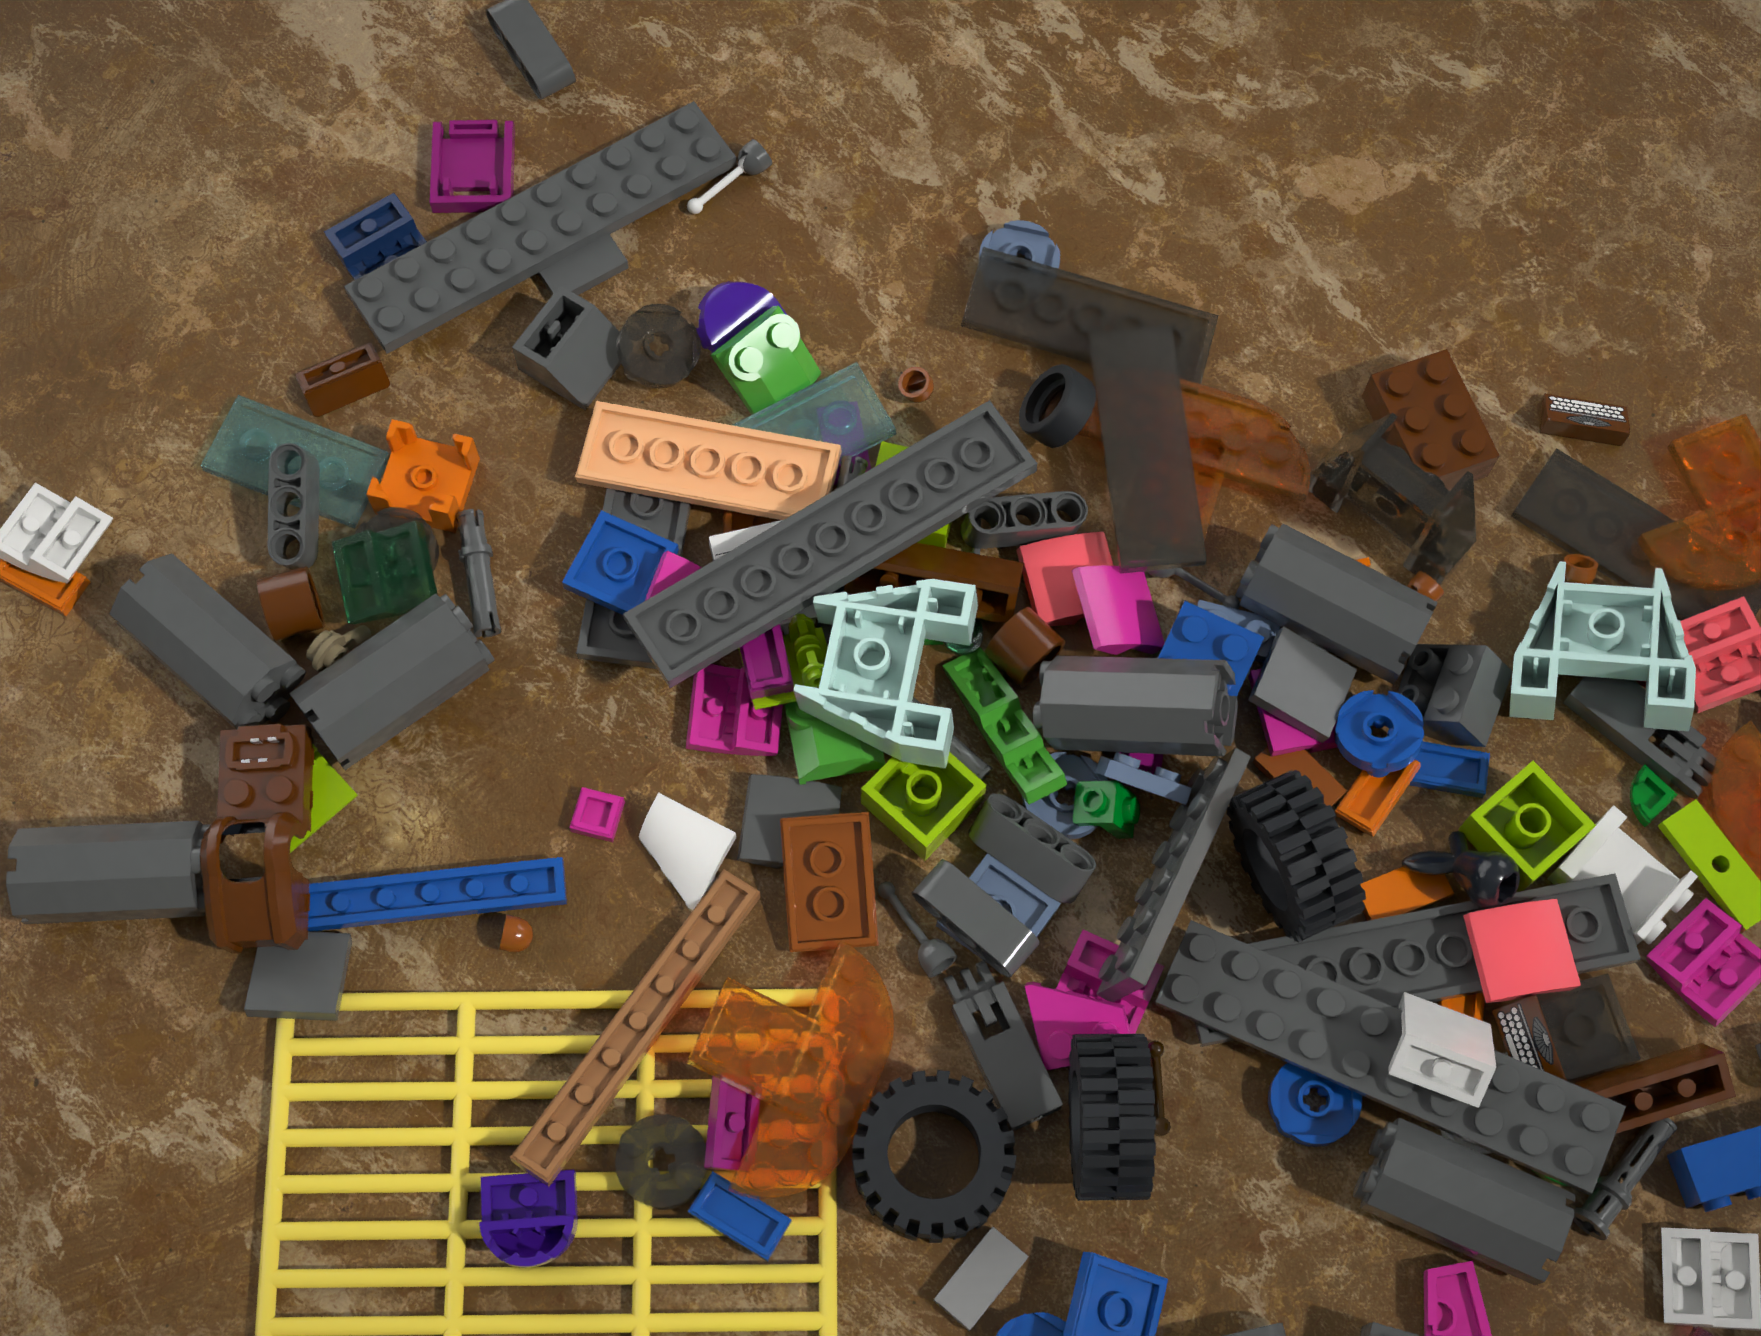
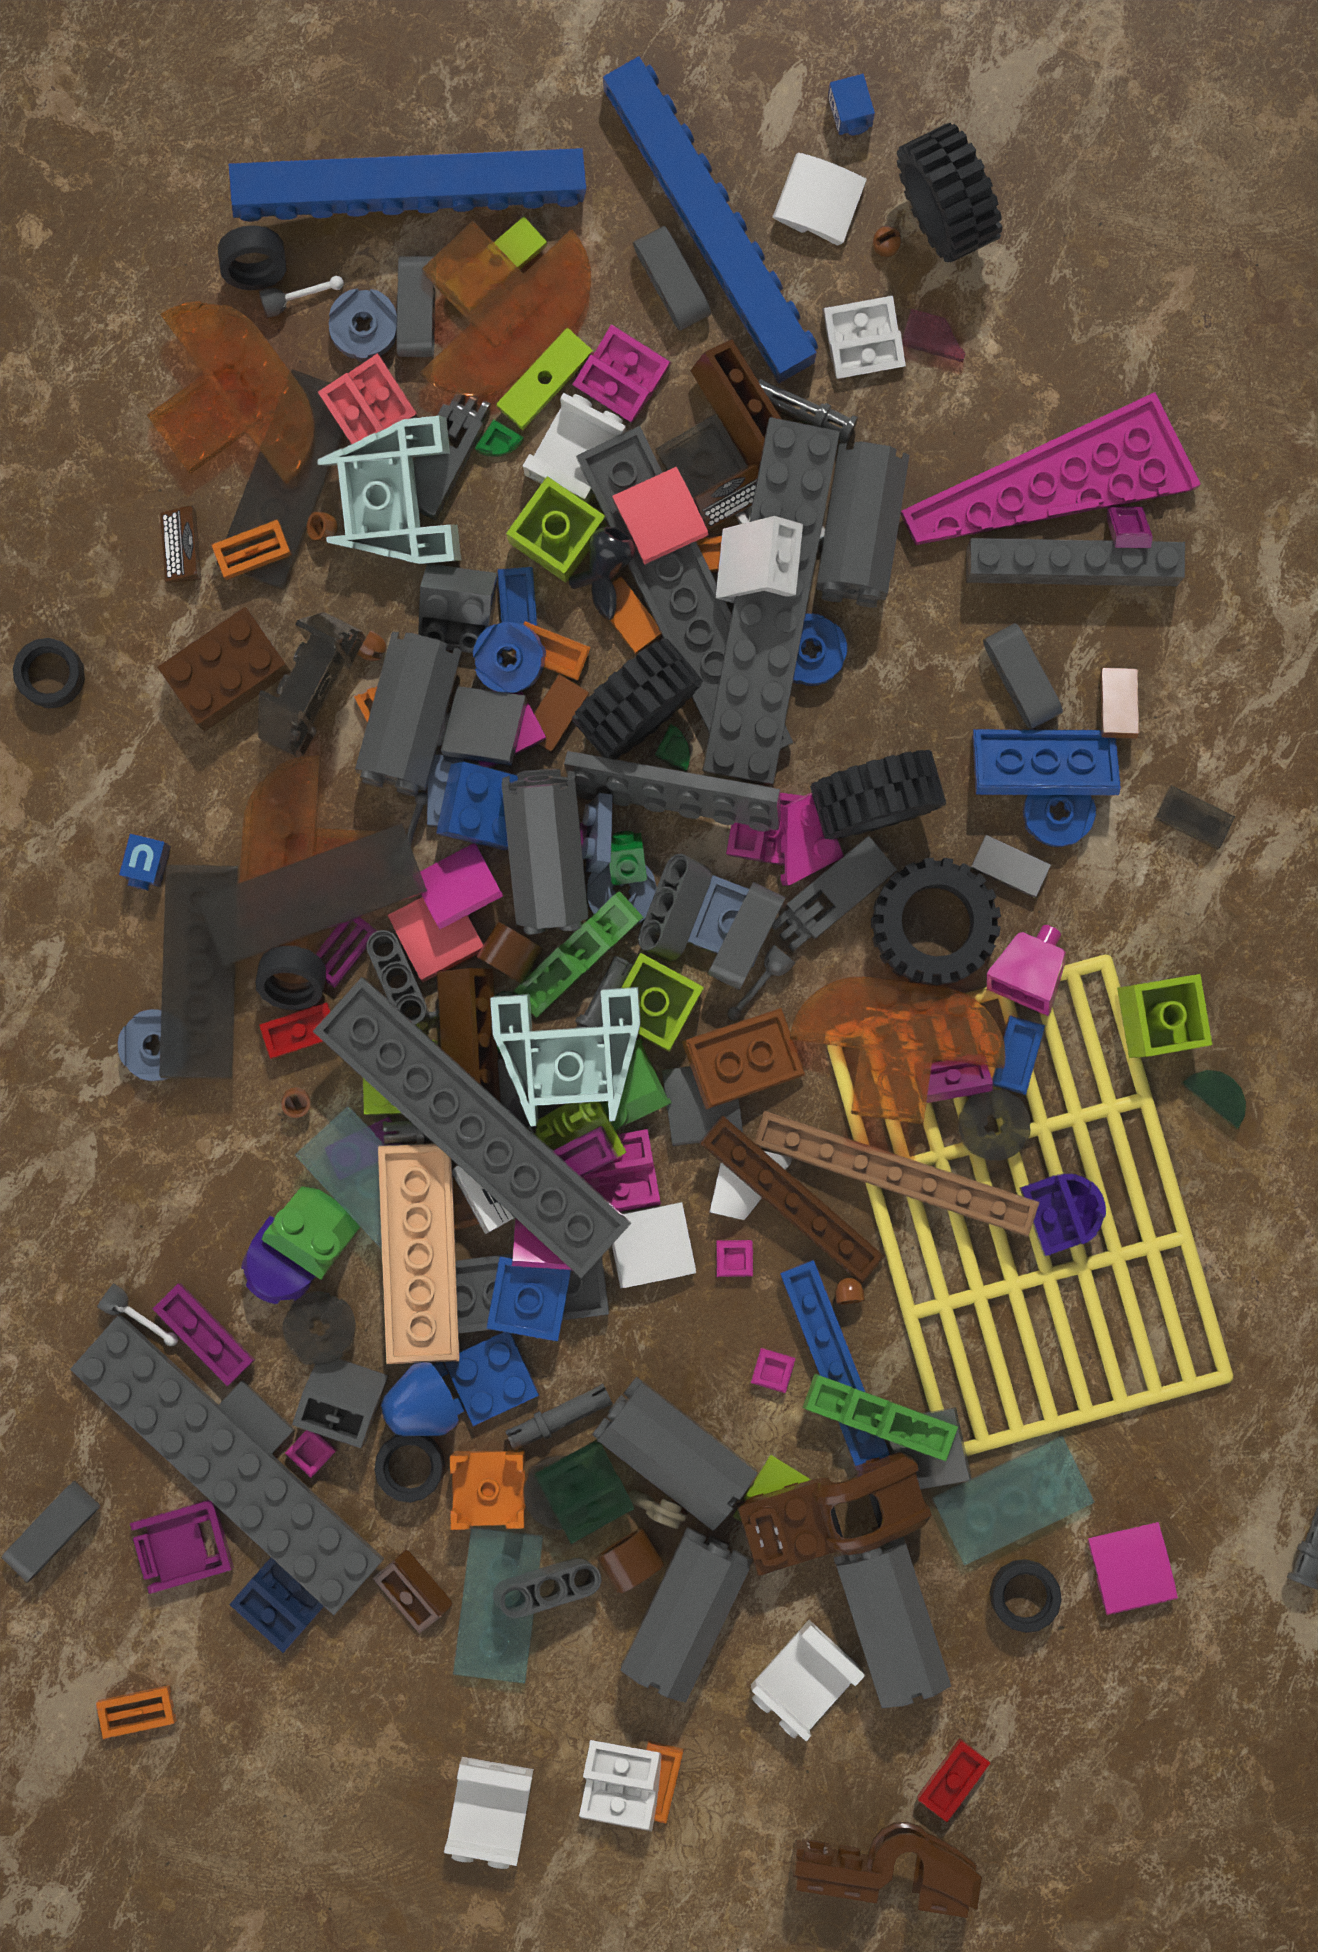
camera: 100 degrees left, 15 degrees up
dark brown hinge [1148,1040,1171,1136] -> none
none -> black tyre [13,638,85,708]
none -> orange tile [96,1685,177,1739]
none -> blue brick [119,834,171,891]
none -> magenta plate [152,1283,255,1386]
none -> orange tile [212,519,292,580]
none -> red plate [259,1002,331,1059]
none -> dark pink tile [285,1430,337,1477]
none -> magenta tile [316,910,377,988]
none -> black tyre [374,1434,445,1503]
none -> blue piece [381,1362,464,1436]
none -> blue plate [444,1332,539,1426]
none -> white panel [444,1757,534,1869]
none -> white slope [612,1202,696,1288]
none -> green tile [655,724,690,772]
none -> reddish brown tile [699,1116,884,1284]
none -> dark pink tile [751,1348,796,1393]
none -> white panel [751,1620,865,1741]
none -> bright green slope [802,1374,958,1461]
none -> clear light blue tile [932,1436,1095,1565]
none -> dark pink torso [987,925,1066,1016]
none -> black tyre [990,1559,1062,1633]
none -> dark pink slope [1087,1522,1178,1615]

